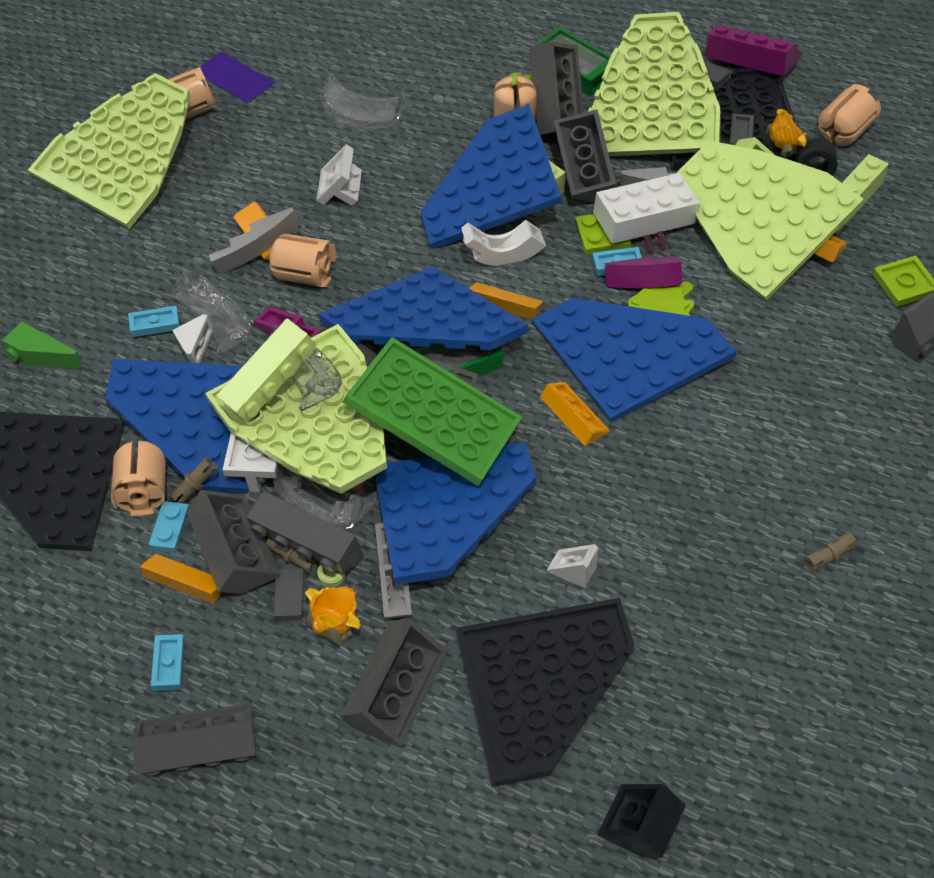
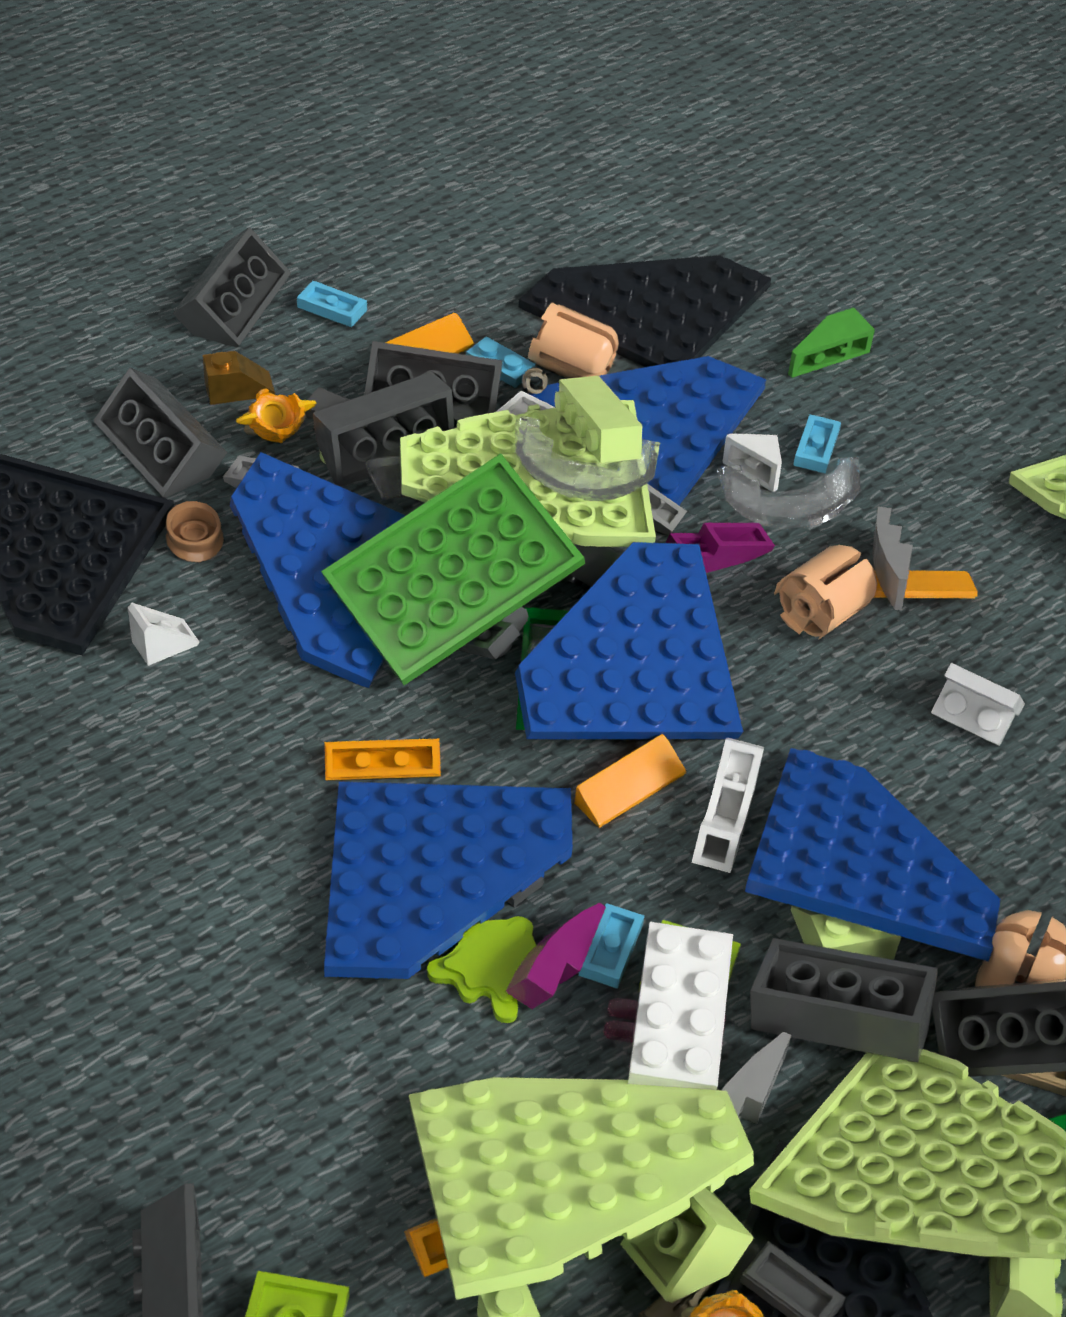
camera: 115 degrees right, 5 degrees down
none -> medium nougat piece [166,501,224,562]
none -> pearl gold slope [203,351,275,405]

